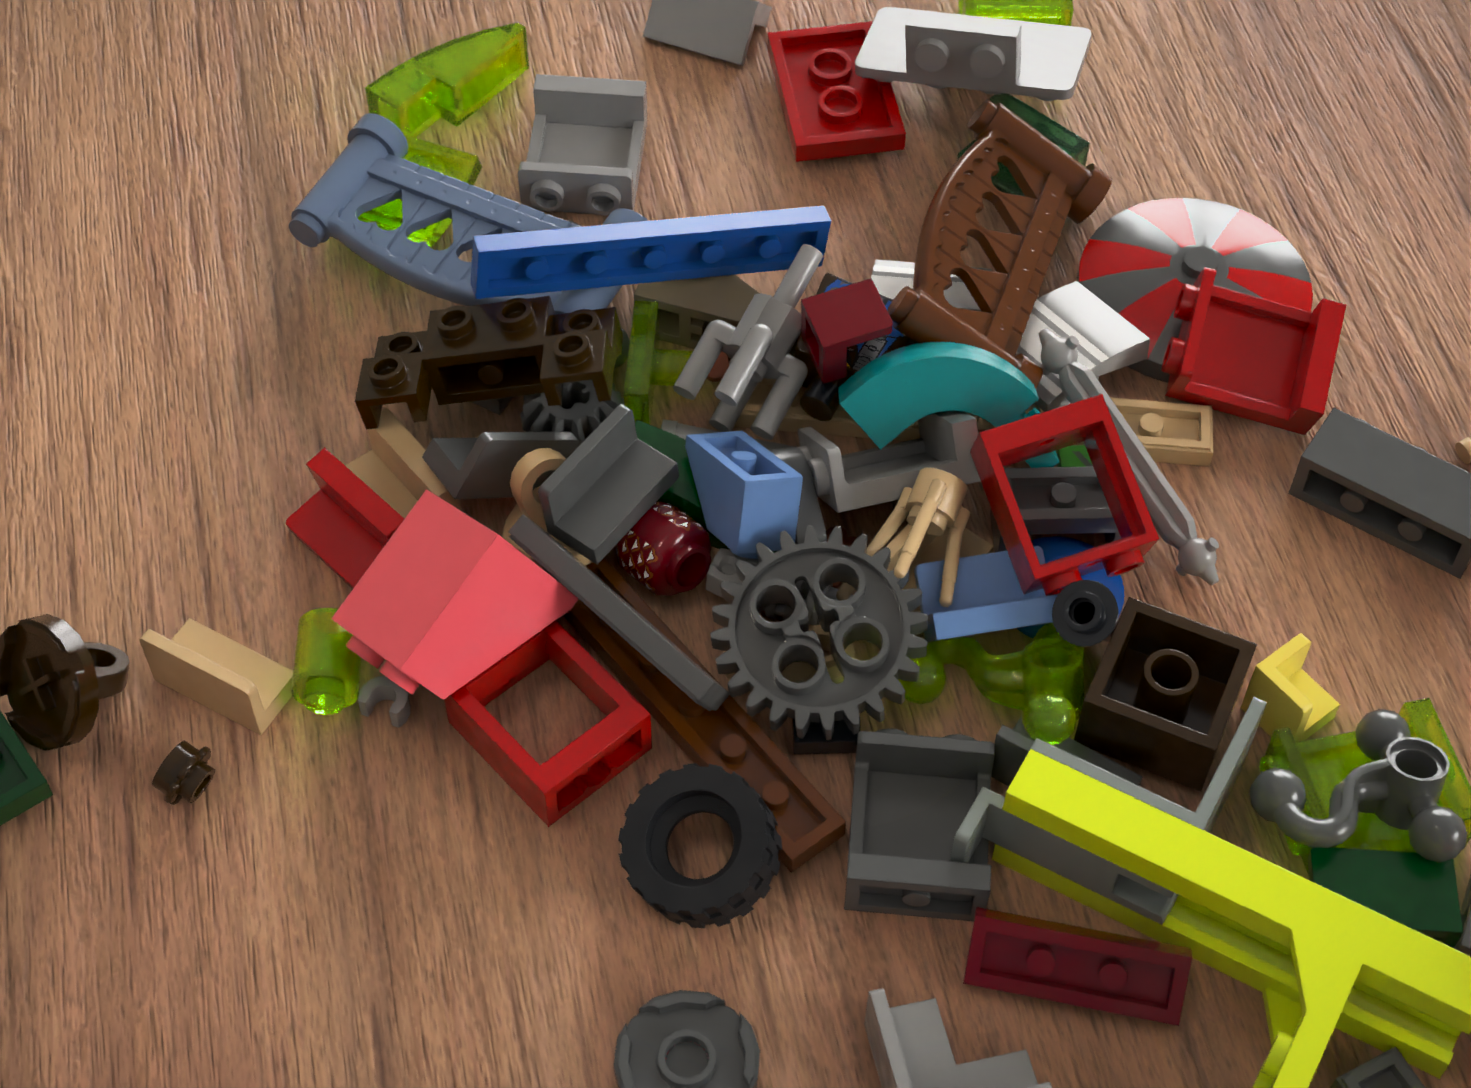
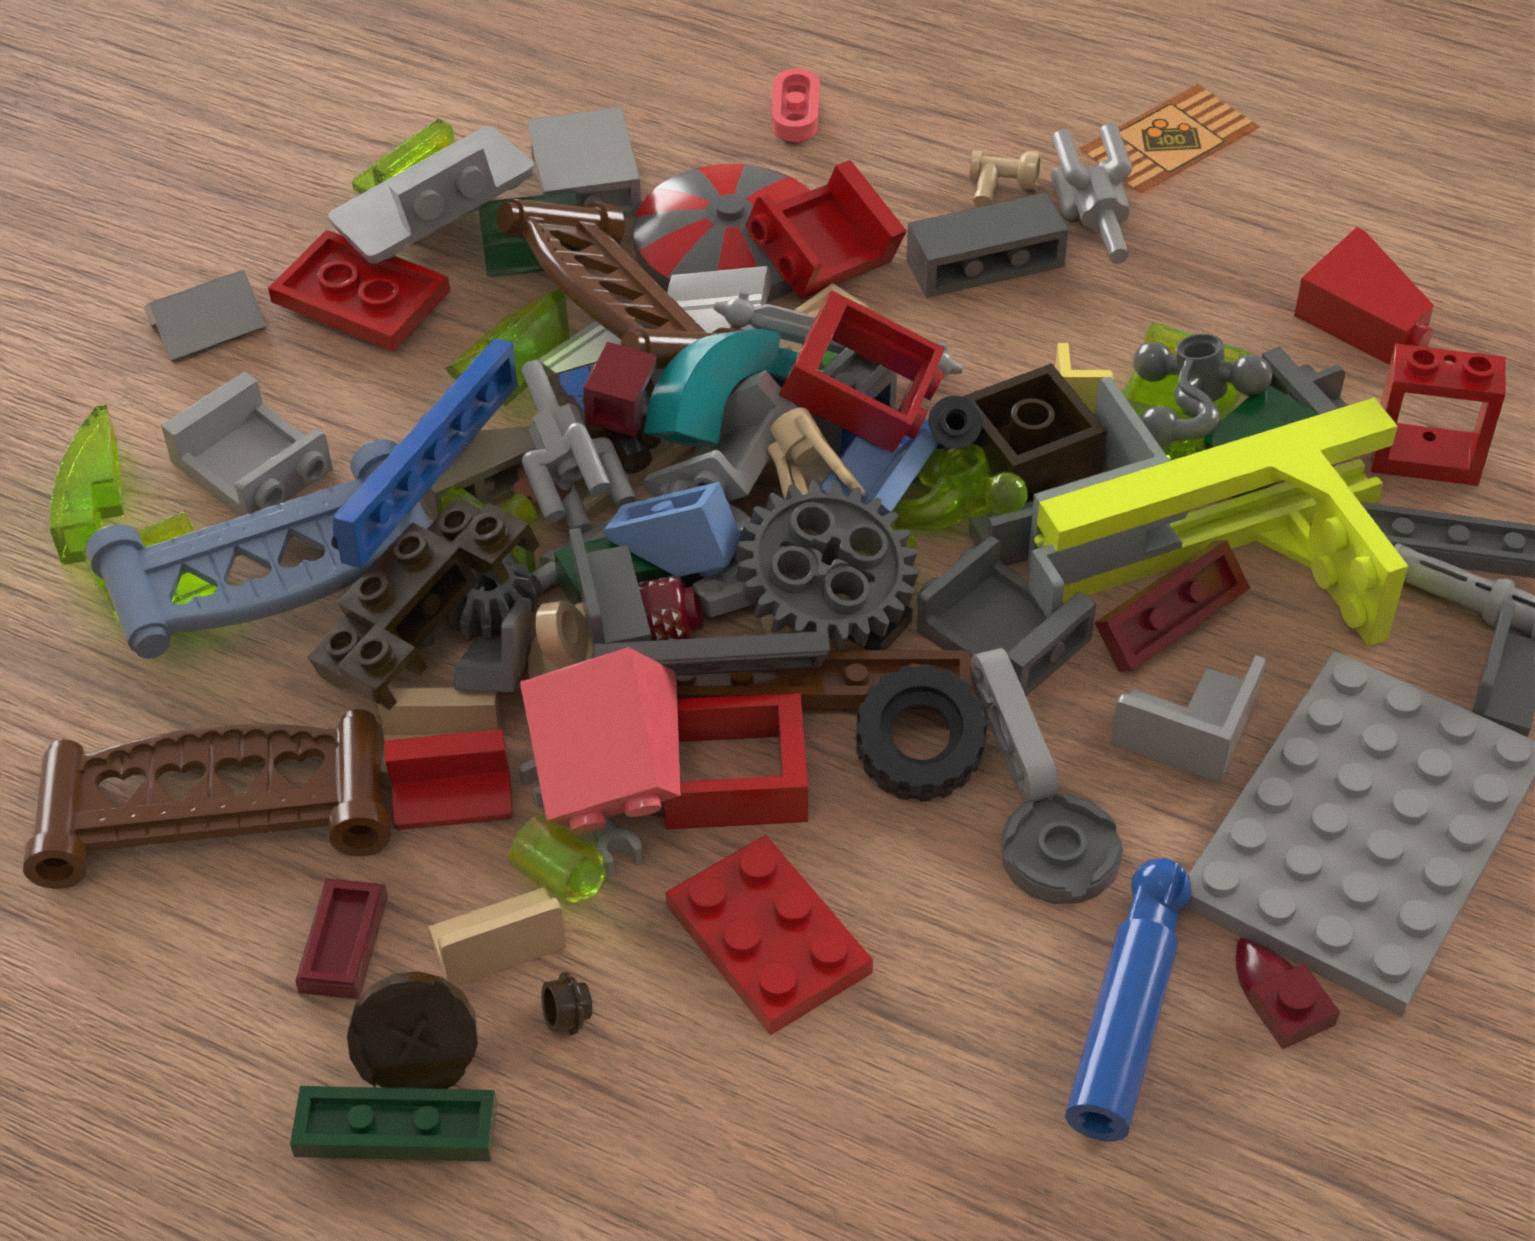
camera: 50 degrees left, 5 degrees down
none -> reddish brown piece [23,709,390,889]
none -> dark red tile [295,878,388,1000]
none -> clear neon green slope [445,288,570,406]
none -> light grey panel [528,107,641,219]
none -> red plate [665,835,873,1035]
none -> coral plate [772,69,820,143]
none -> light grey beam [971,648,1059,802]

